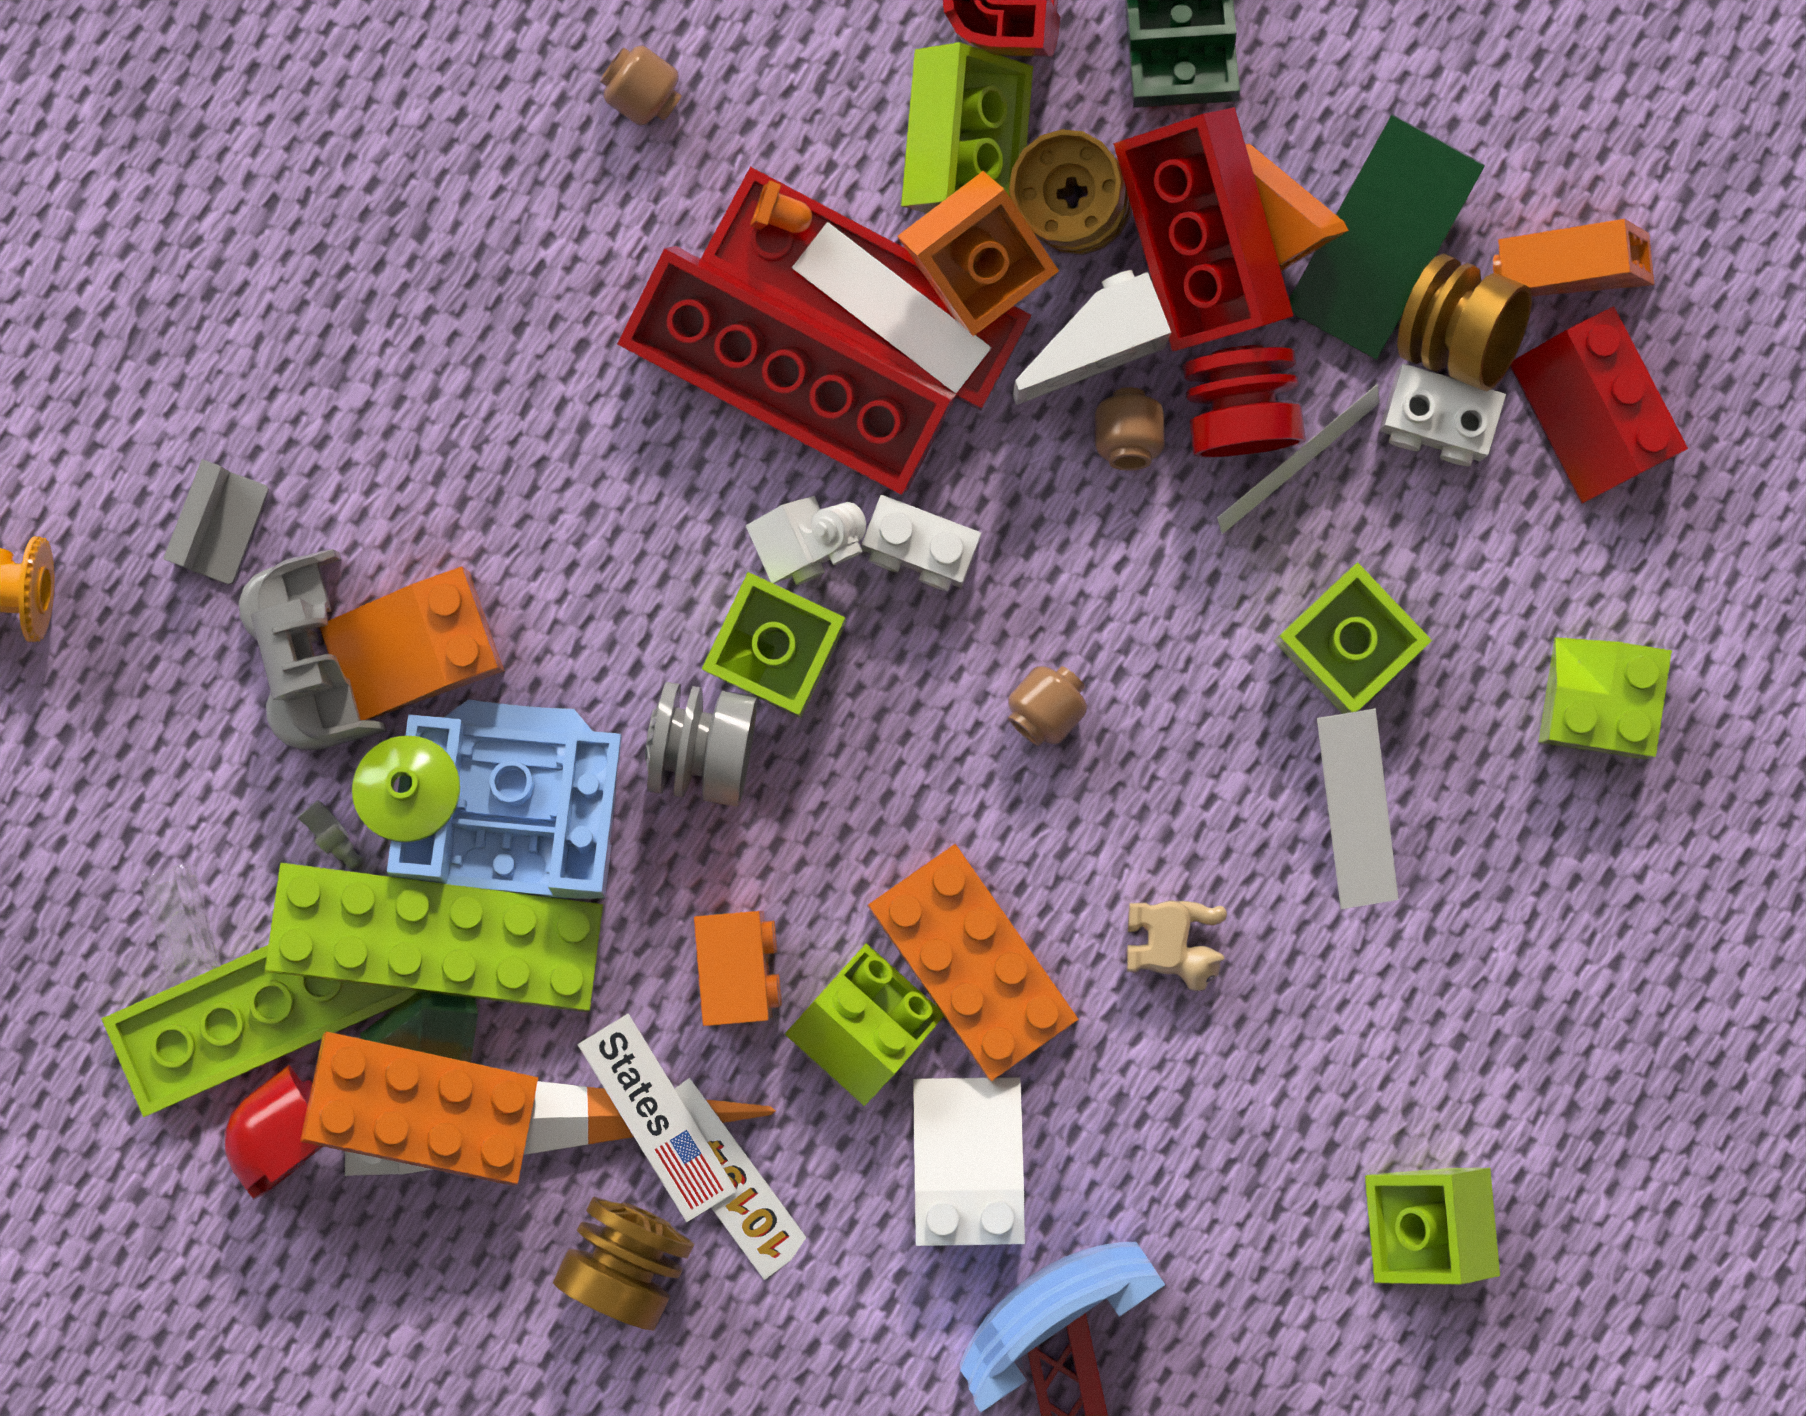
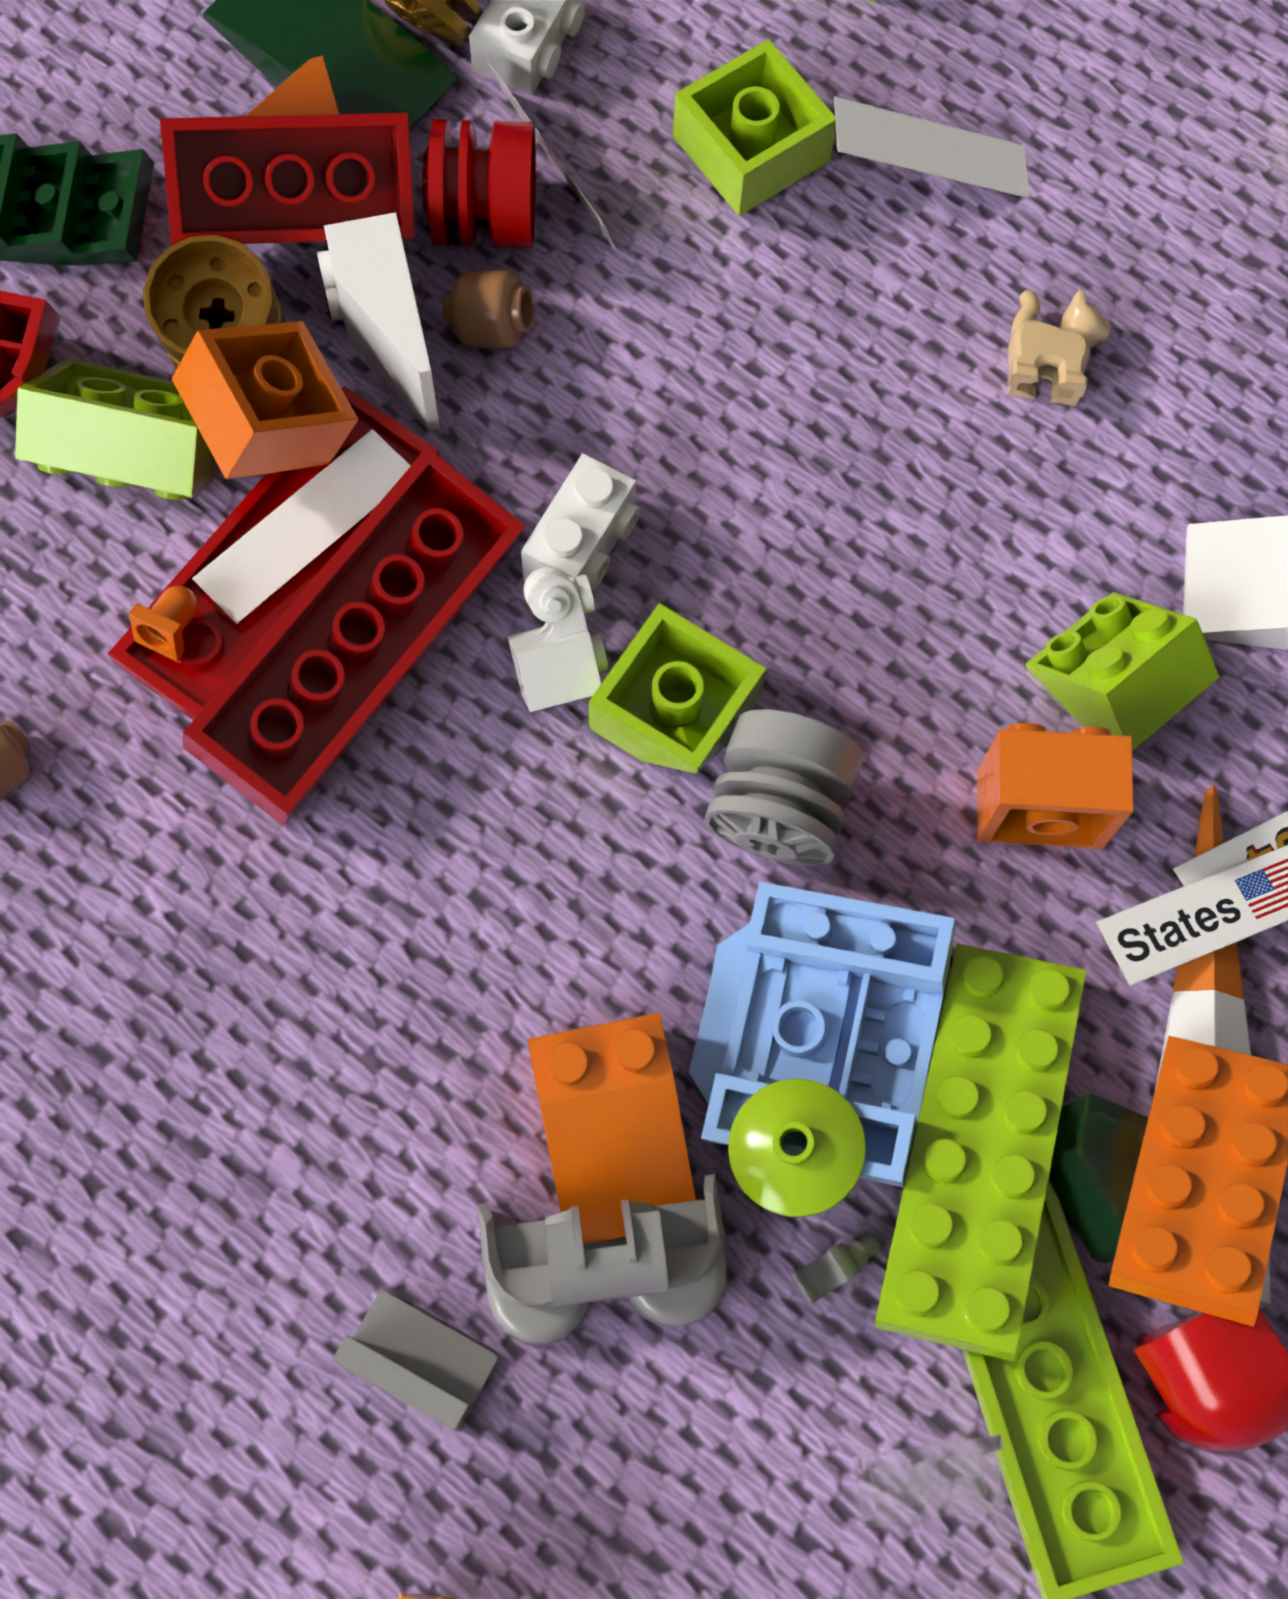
camera: 90 degrees left, 15 degrees down
orange plate [867,844,1079,1081] -> none
medium nougat head [1008,666,1087,746] -> none

